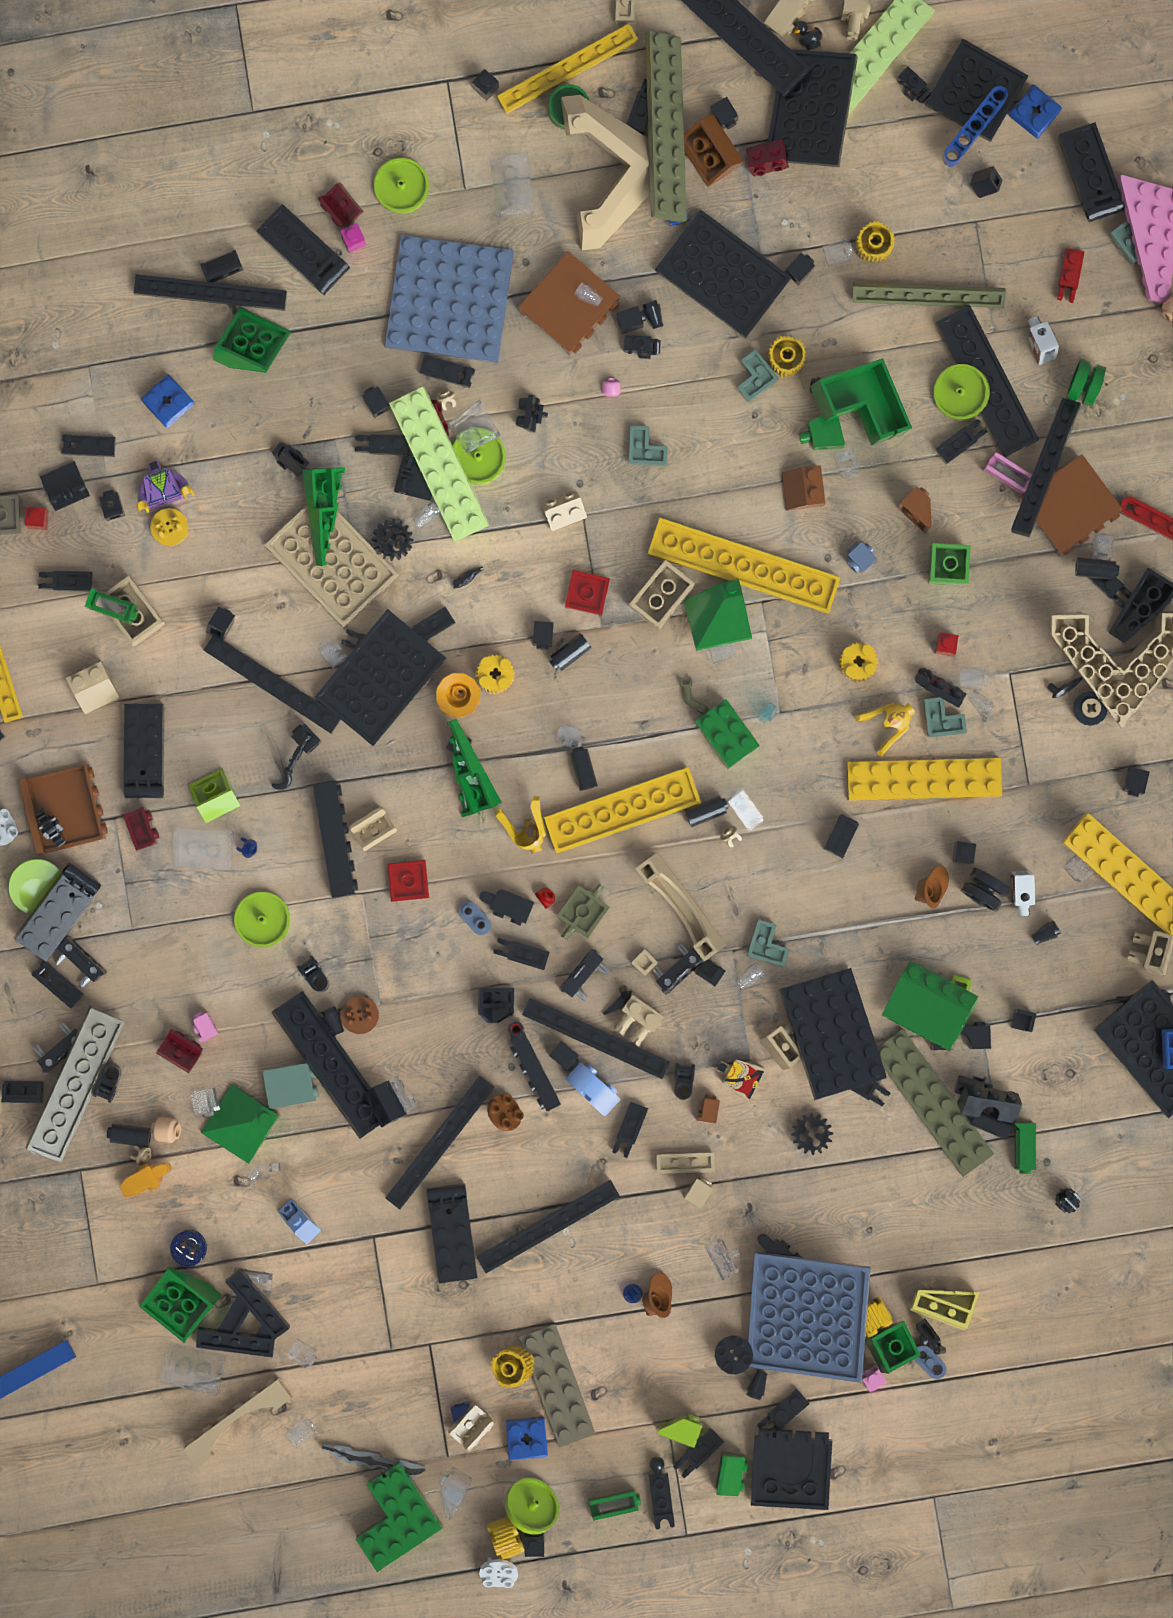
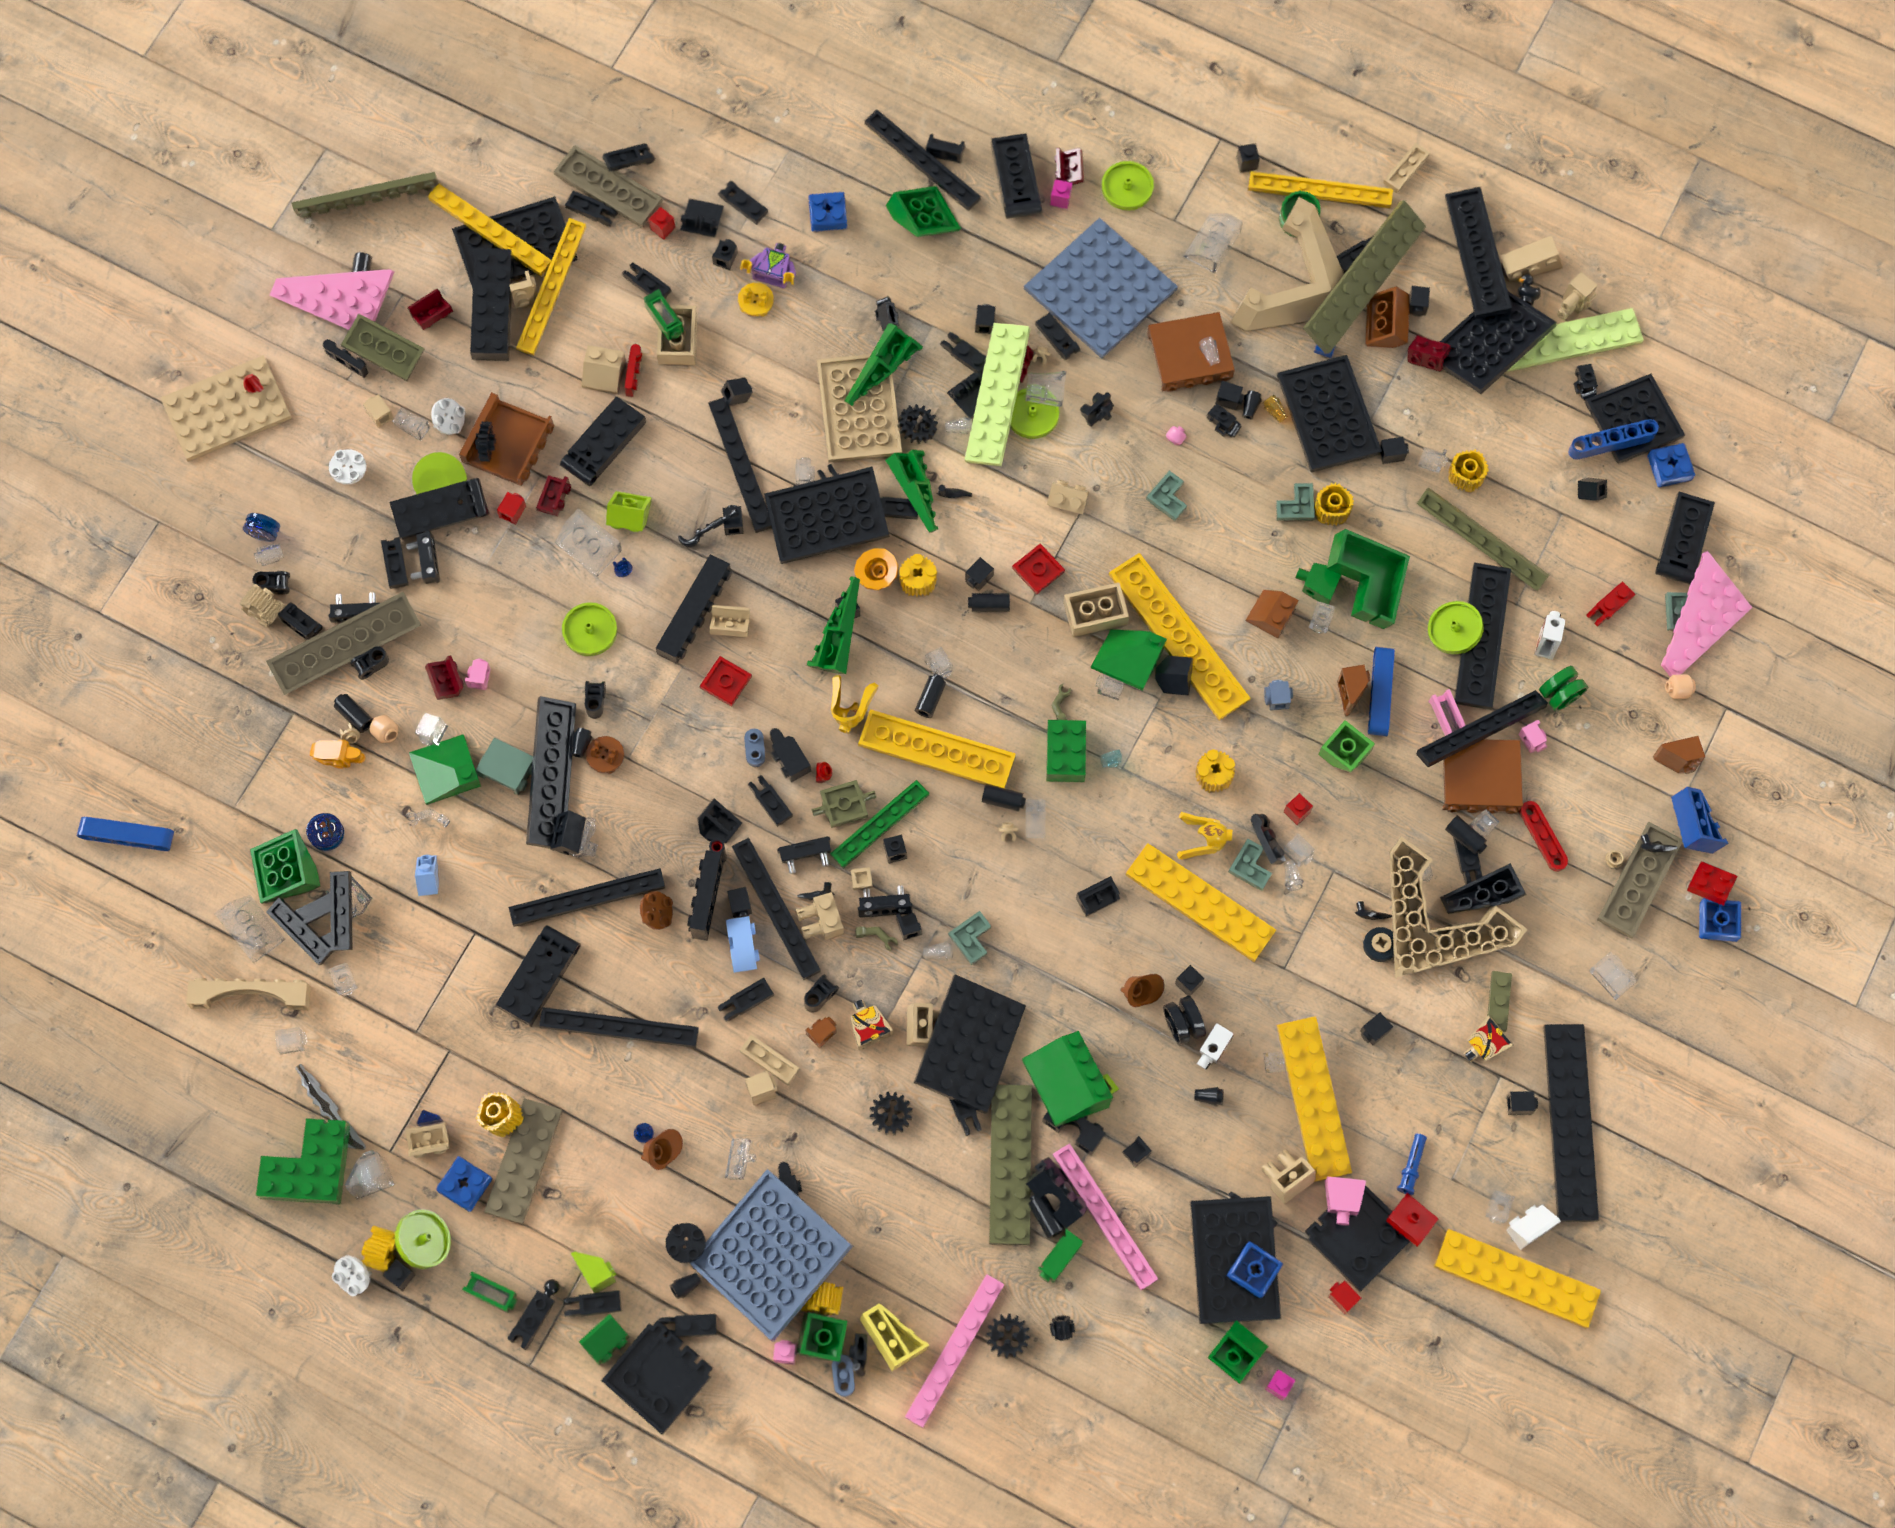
camera: 35 degrees right, 15 degrees down
tan arch [636,853,726,962] -> none
black hinge [935,419,988,465] -> none
none -> red brick [497,492,526,525]
none -> red hinge [625,344,642,397]
none -> green tile [830,780,929,869]
none -> olive arm [855,927,898,951]
none -> black brick [883,834,907,864]
none -> green wedge [885,450,938,533]
none -> bright pink plate [905,1274,1004,1428]
none -> black gear [986,1313,1030,1359]
none -> bright pink plate [1053,1143,1158,1291]
none -> black slope [1155,656,1193,696]
none -> clear yellow cone [1263,395,1288,423]
none -> blue beam [1368,647,1395,737]
none -> bright pink brick [1519,720,1547,753]

